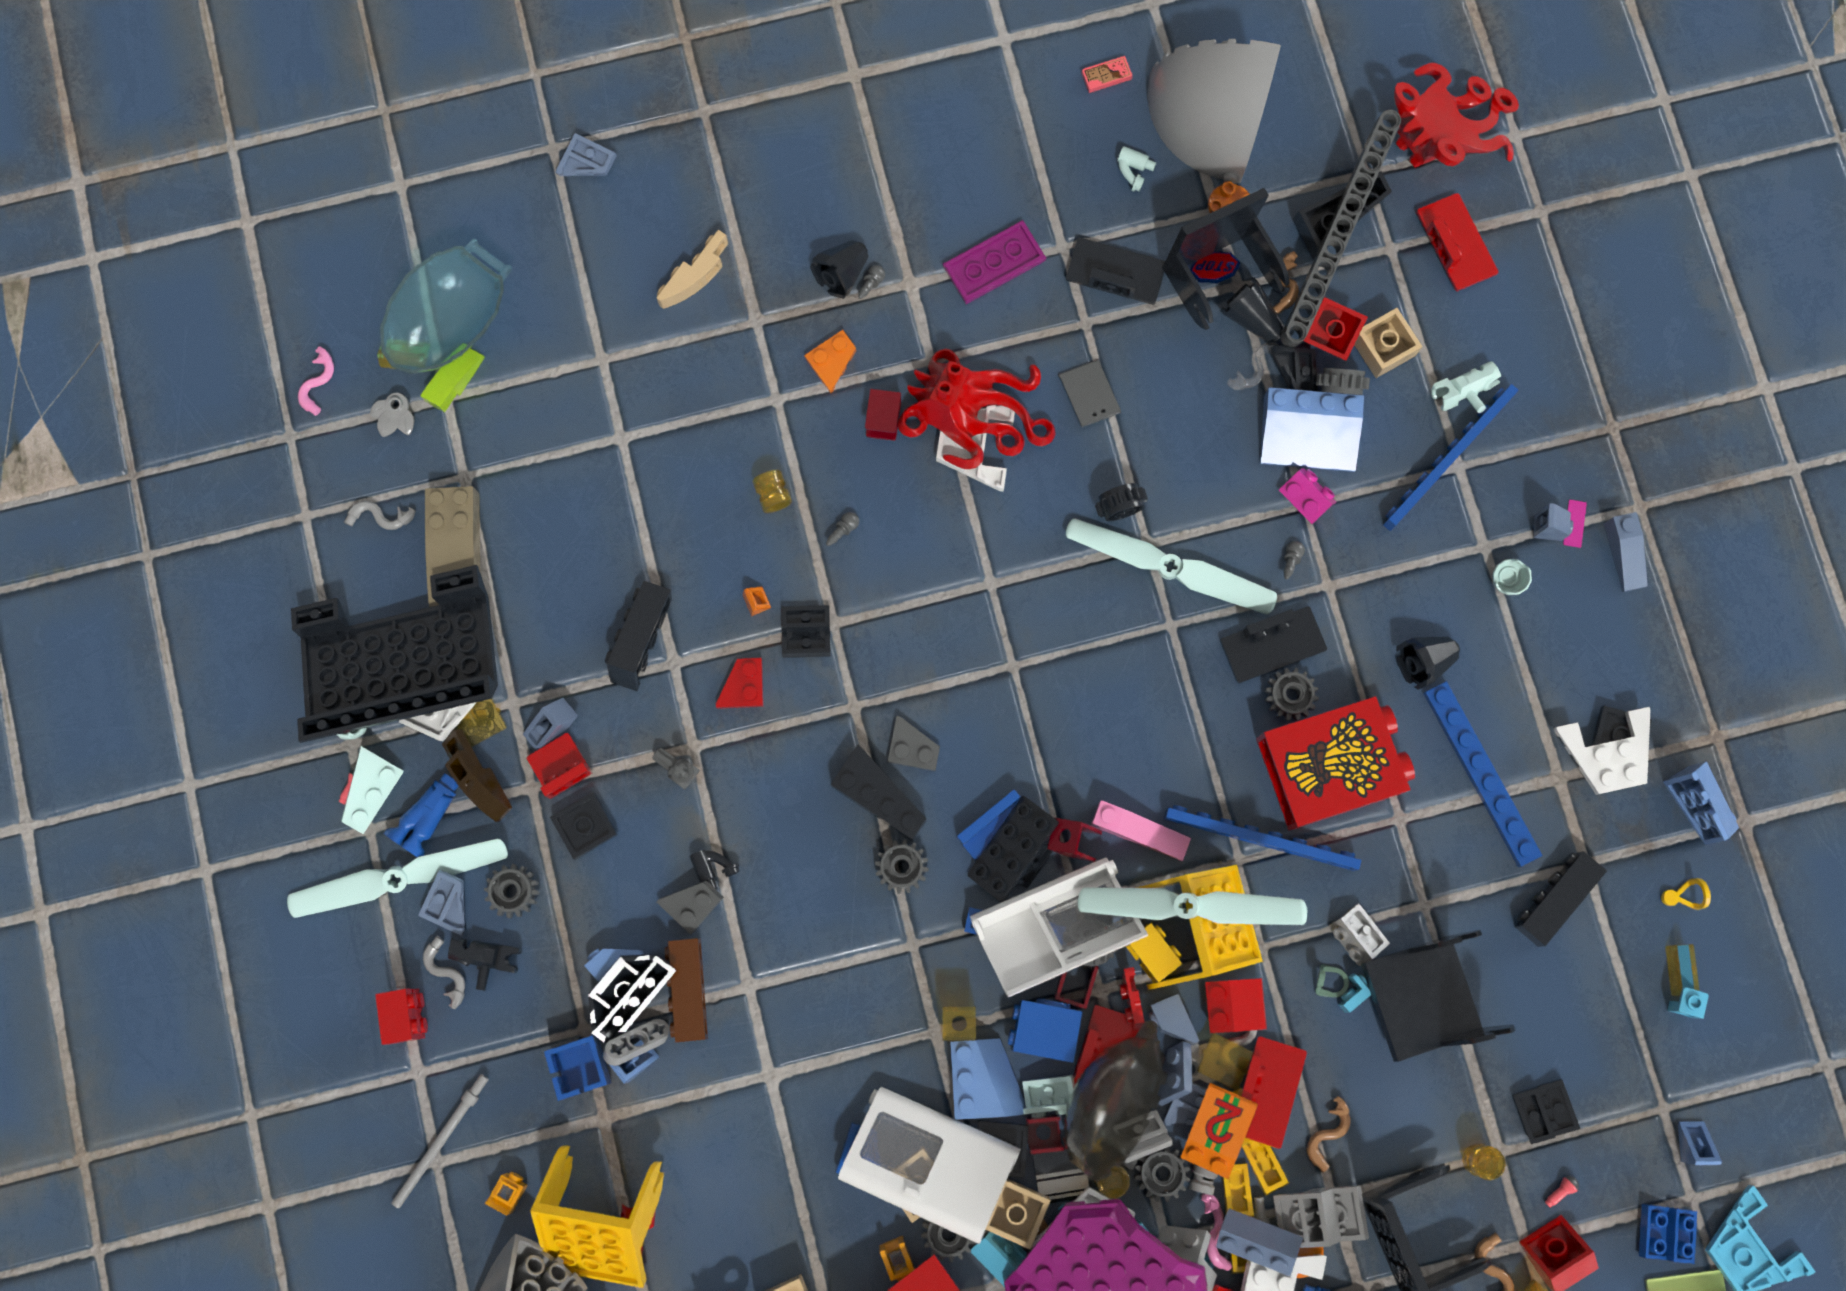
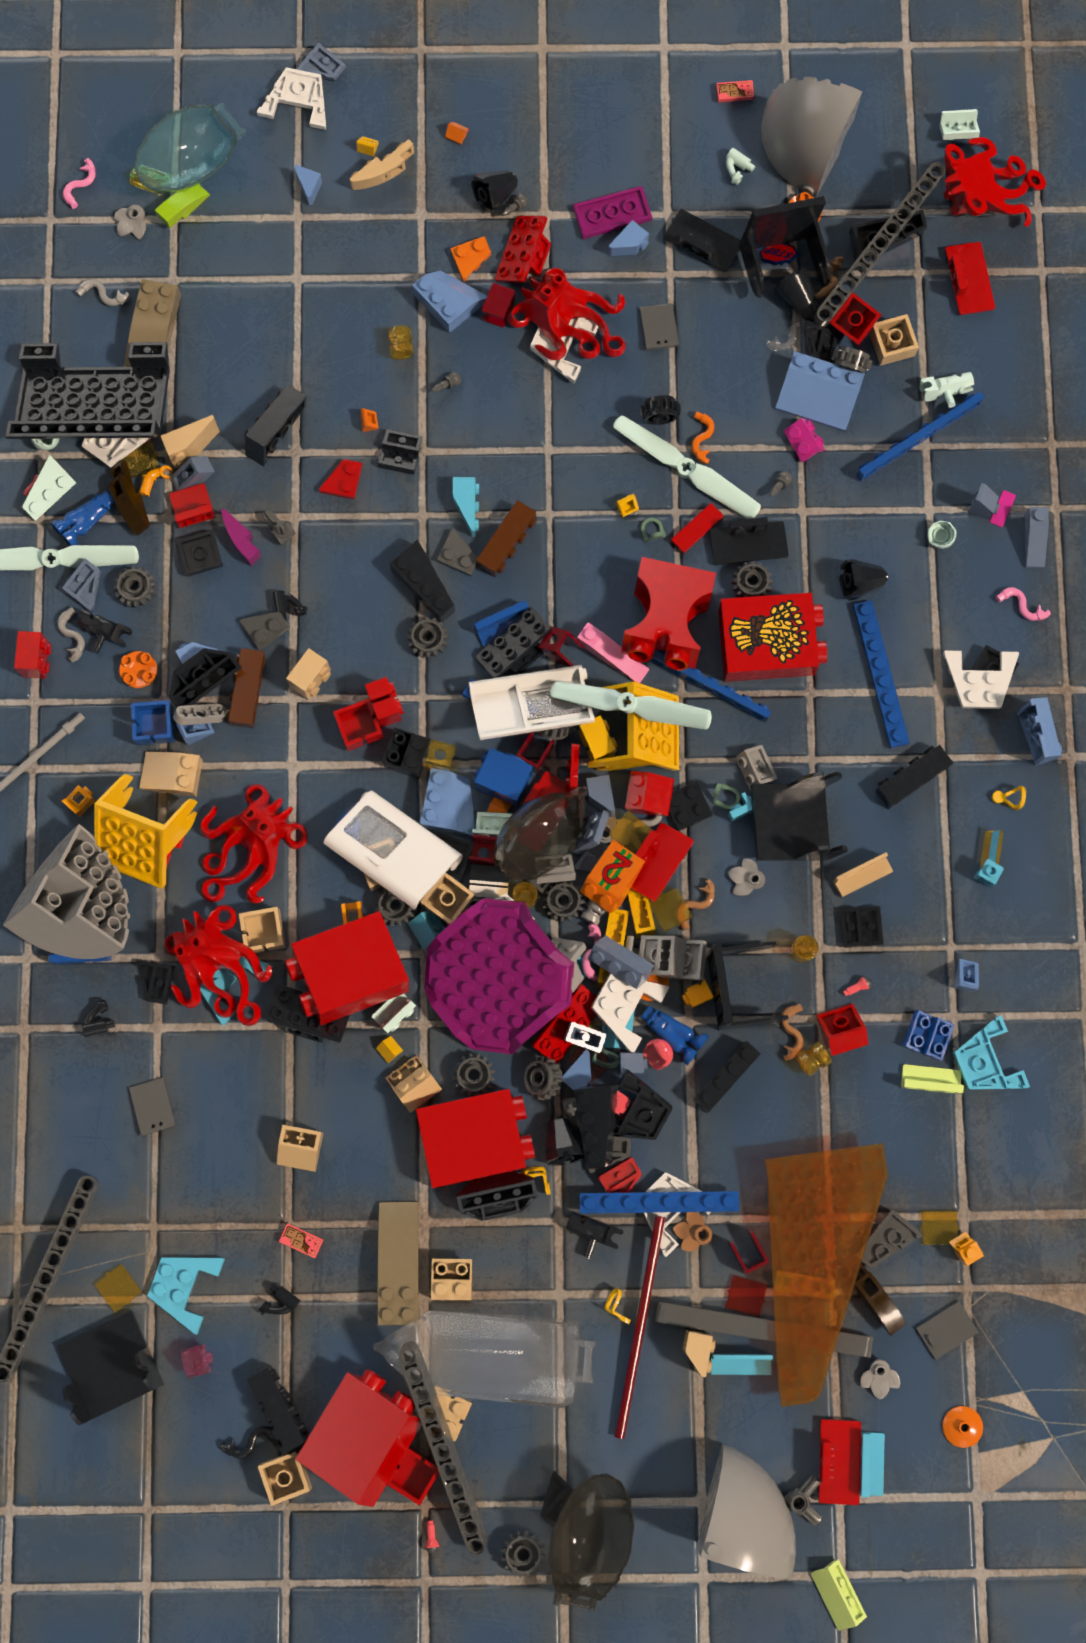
camera: 10 degrees right, 0 degrees up
none -> orange dish [119,651,157,688]
none -> light orange piece [138,465,172,497]
none -> tan slope [139,752,203,797]
none -> tan slope [161,415,220,468]
none -> red hips [200,784,308,903]
none -> magenta slope [221,508,261,566]
none -> white wing [257,67,326,130]
none -> tan brick [286,648,331,700]
none -> medium blue slope [294,165,322,206]
none -> red piece [333,699,384,751]
none -> yellow slope [357,136,379,157]
none -> red piece [365,677,404,728]
none -> black slope [382,727,431,779]
none -> medium blue wedge [412,271,487,333]
none -> orange slope [445,122,469,145]
none -> medium azure slope [453,477,479,537]
none -> reddish brown brick [476,500,537,577]
none -> orange slope [487,797,511,813]
none -> red bracket [495,216,551,282]
none -> medium blue slope [608,220,649,256]
none -> yellow slope [615,493,639,517]
none -> red brick [621,557,716,671]
none -> sand green piece [641,518,666,543]
none -> clear yellow piece [649,888,692,932]
none -> black plate [669,781,713,832]
none -> red tile [671,503,724,554]
none -> light orange window [682,979,713,1009]
none -> orange animal [691,411,715,464]
none -> light grey plate [728,859,765,896]
none -> tan panel [833,852,893,898]
none -> light aqua bracket [939,109,980,140]
none -> bright pink animal [995,587,1051,621]

